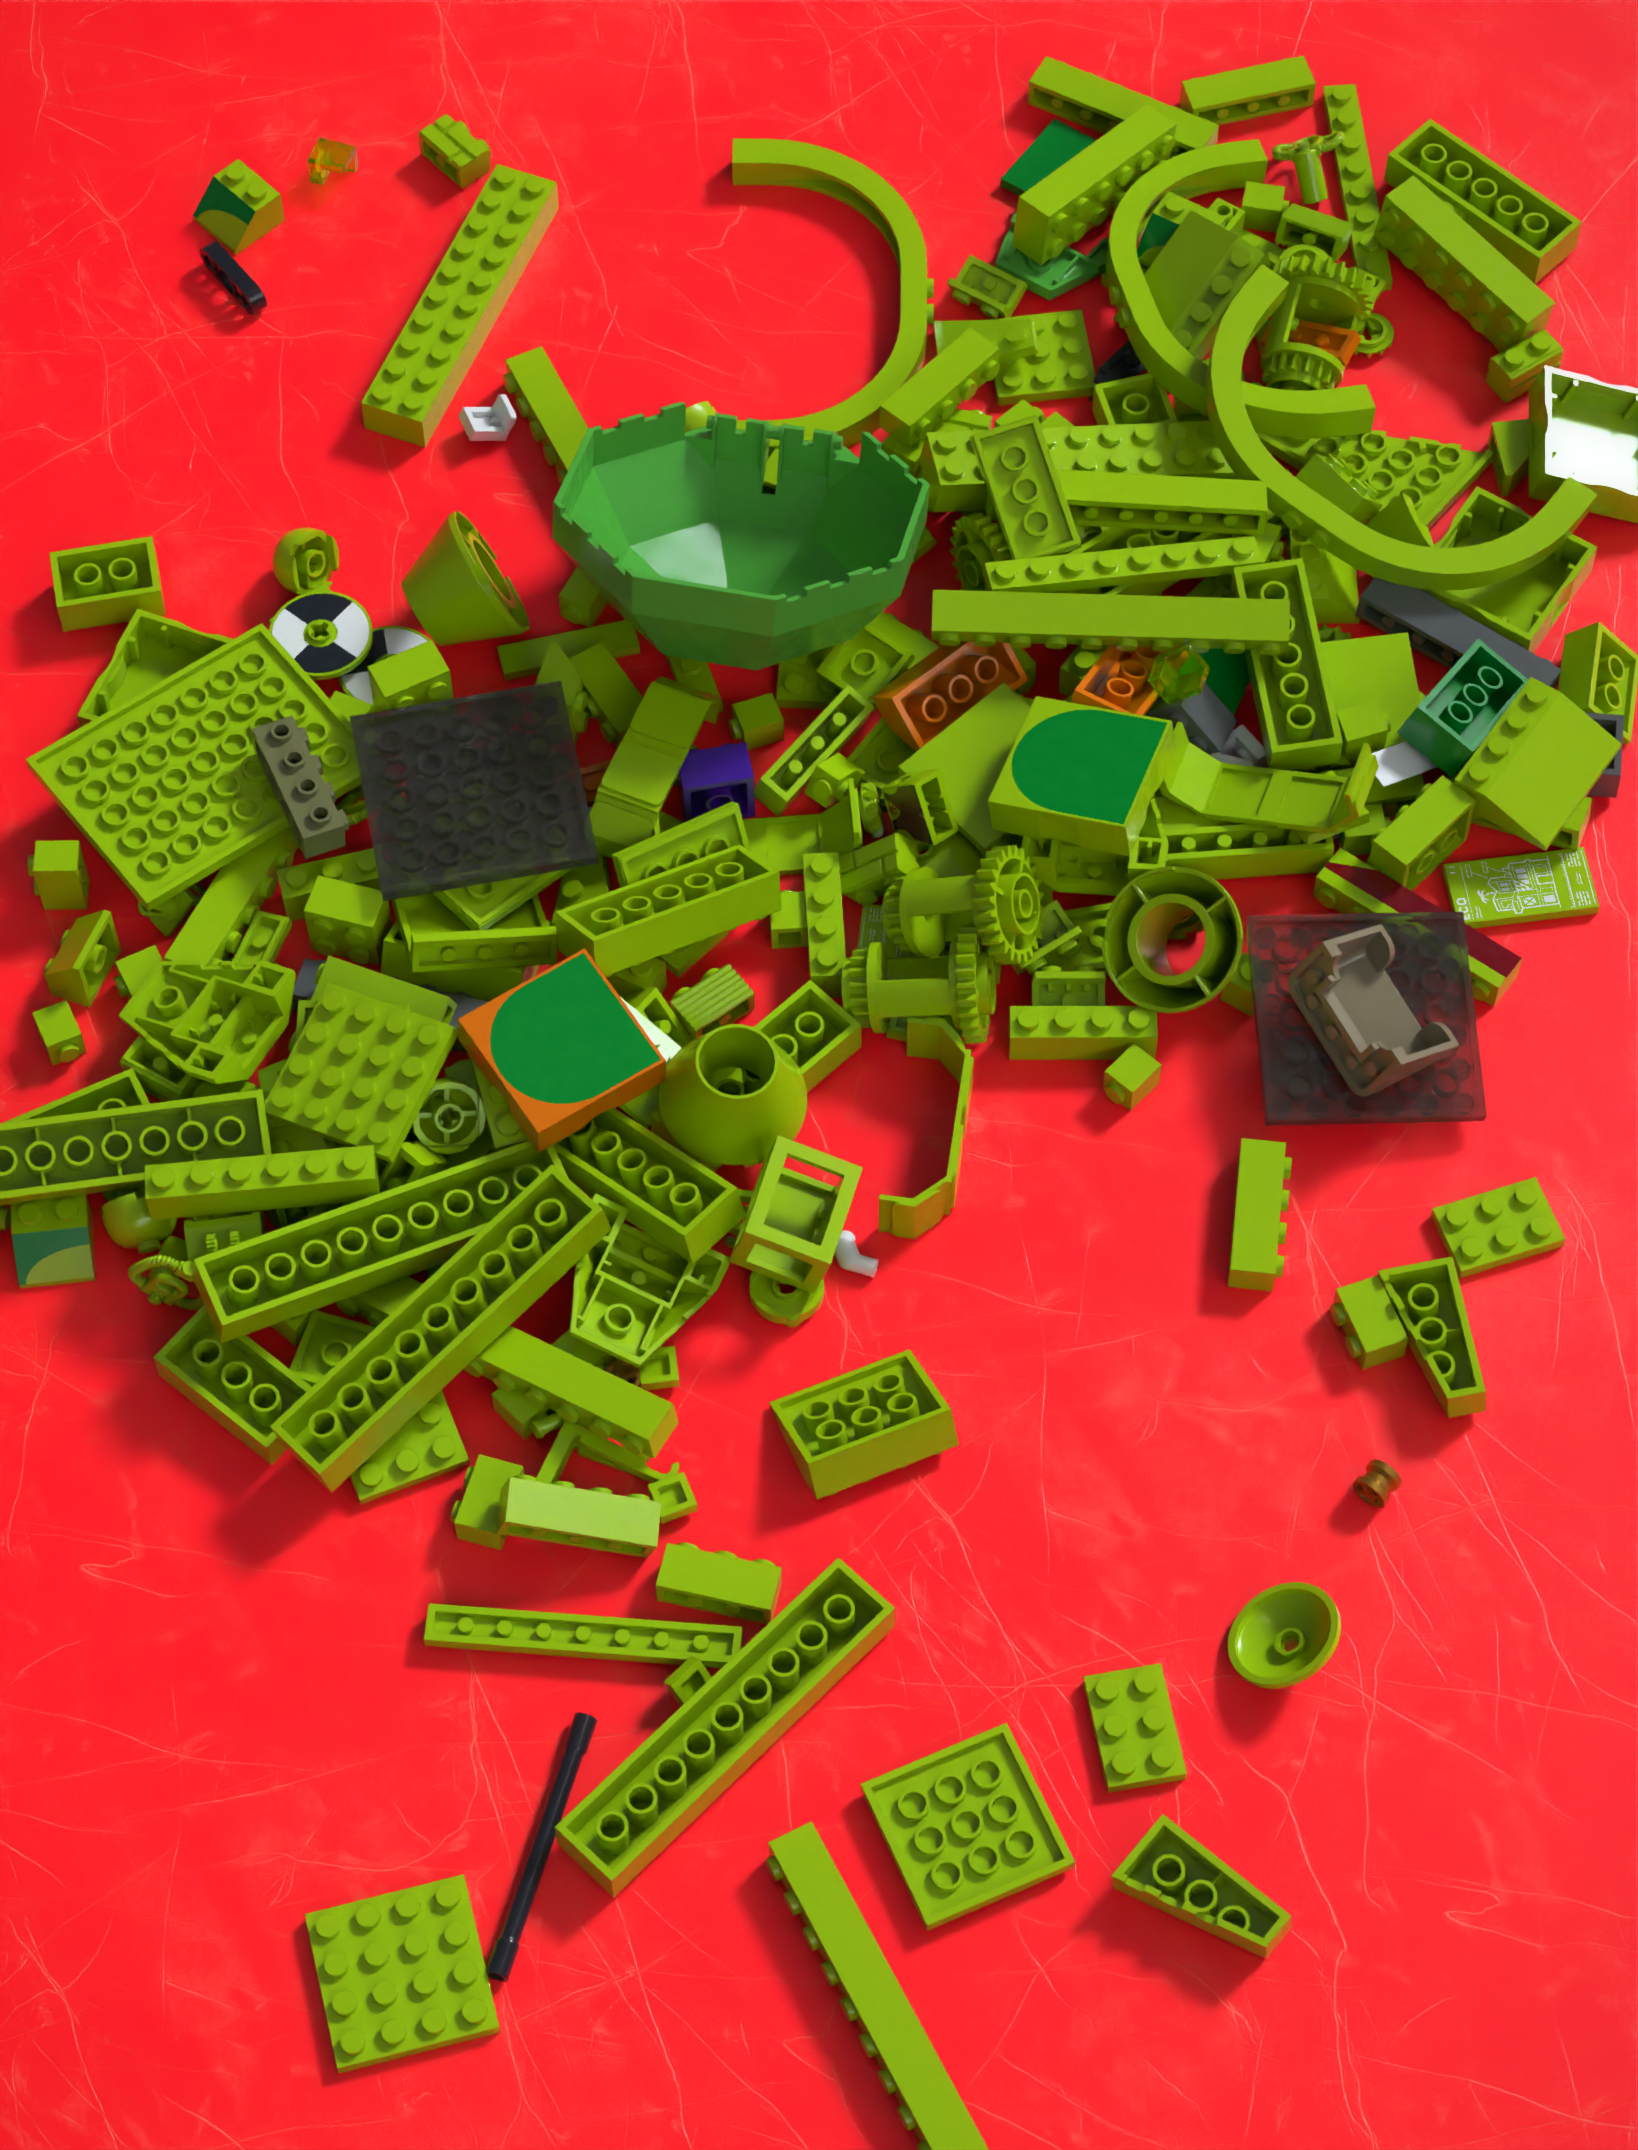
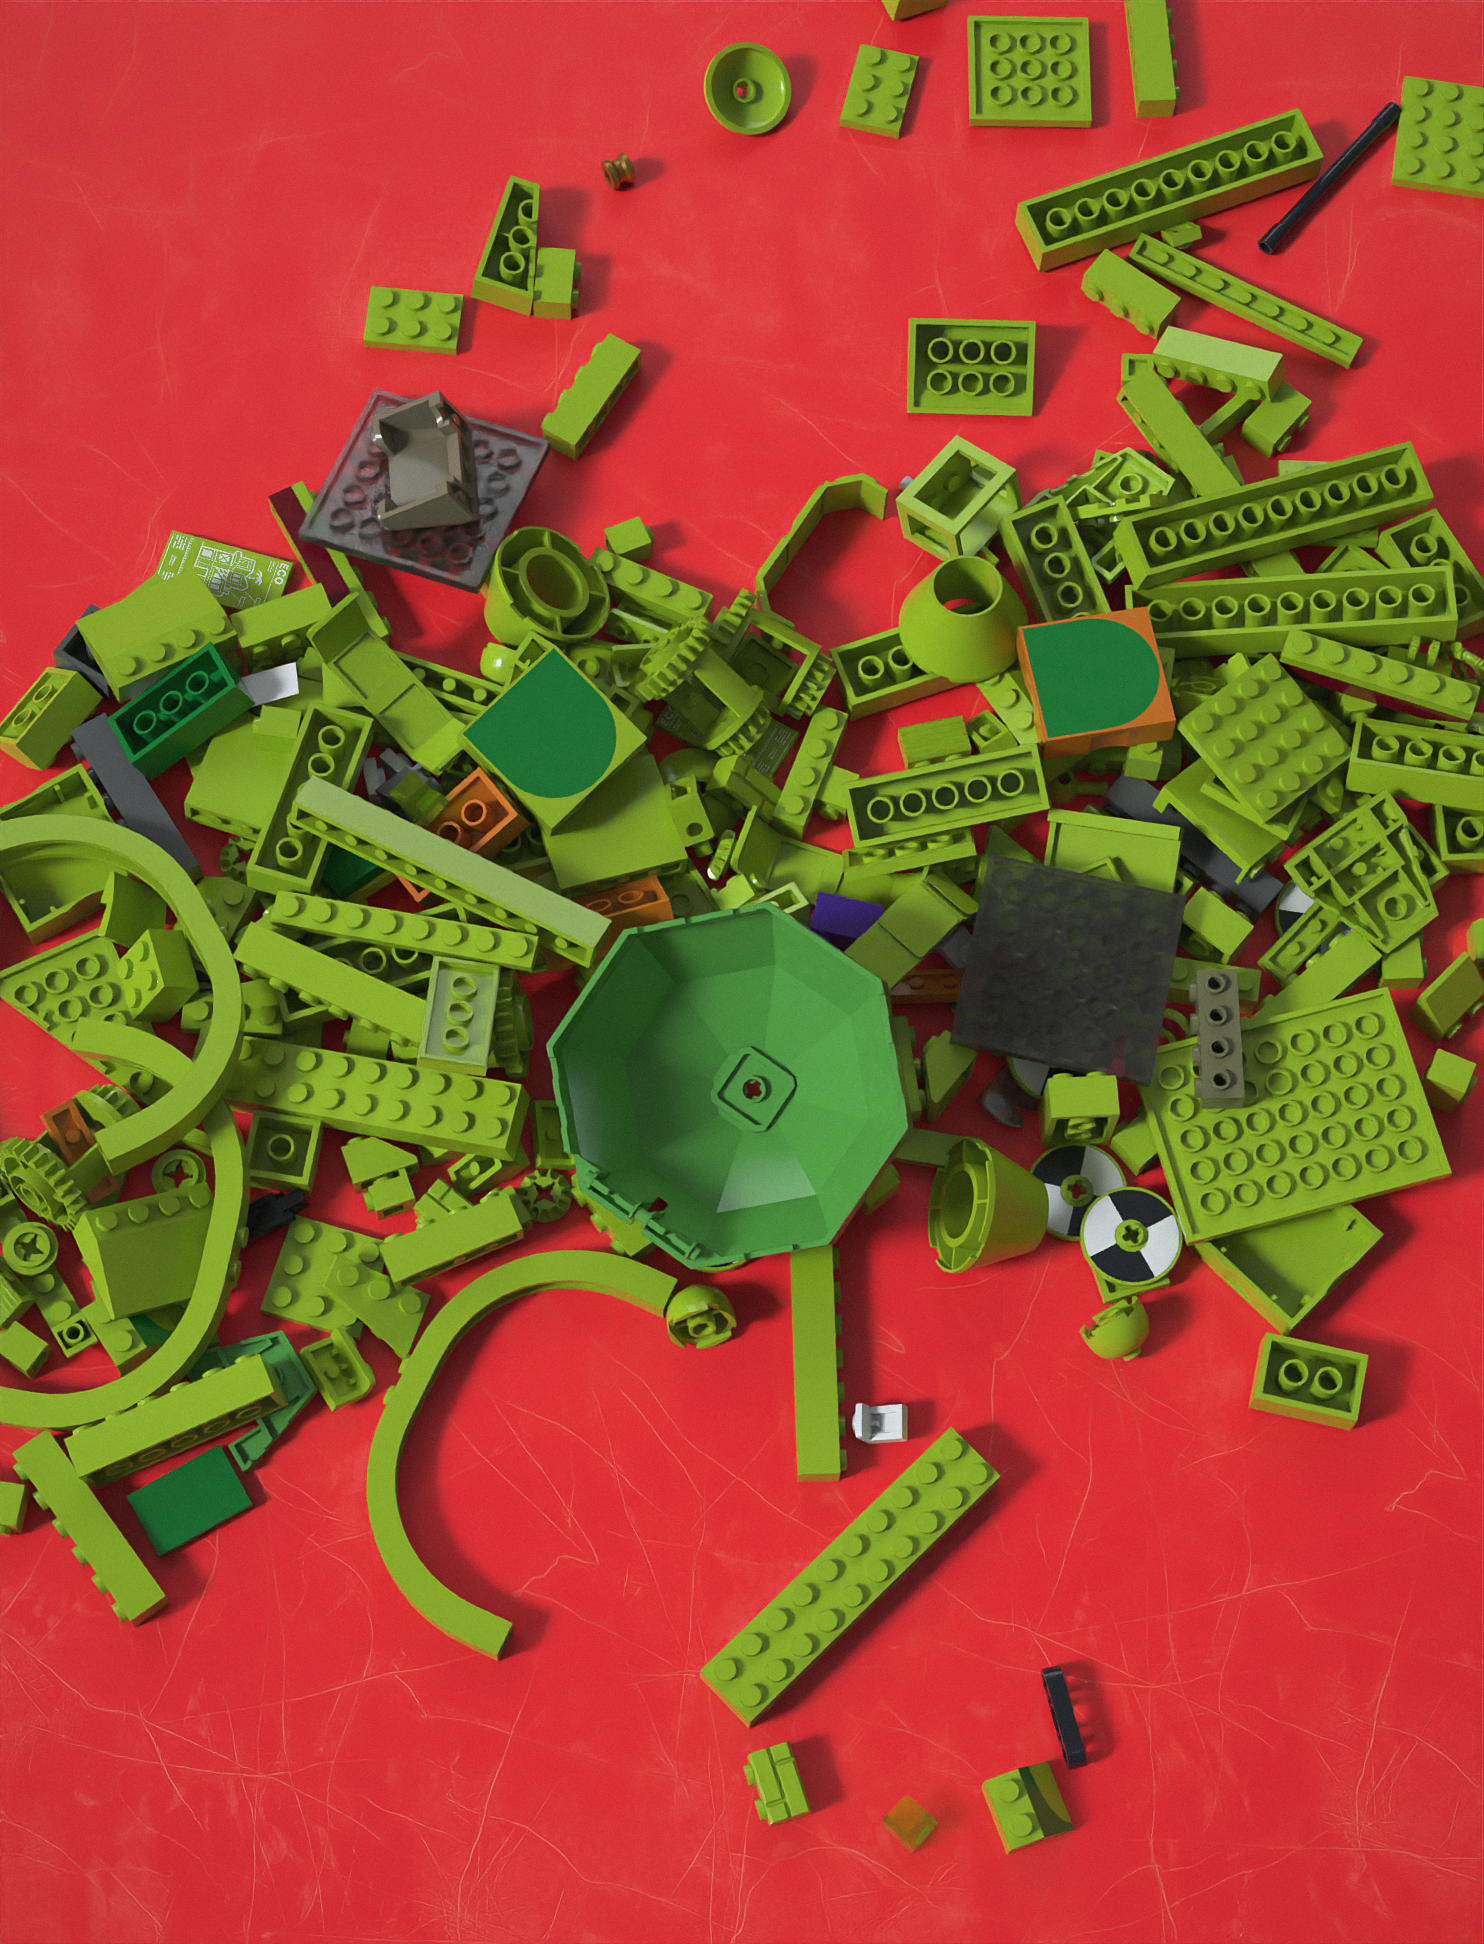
camera: 160 degrees left, 10 degrees up
none -> lime wing [1068,494,1169,527]

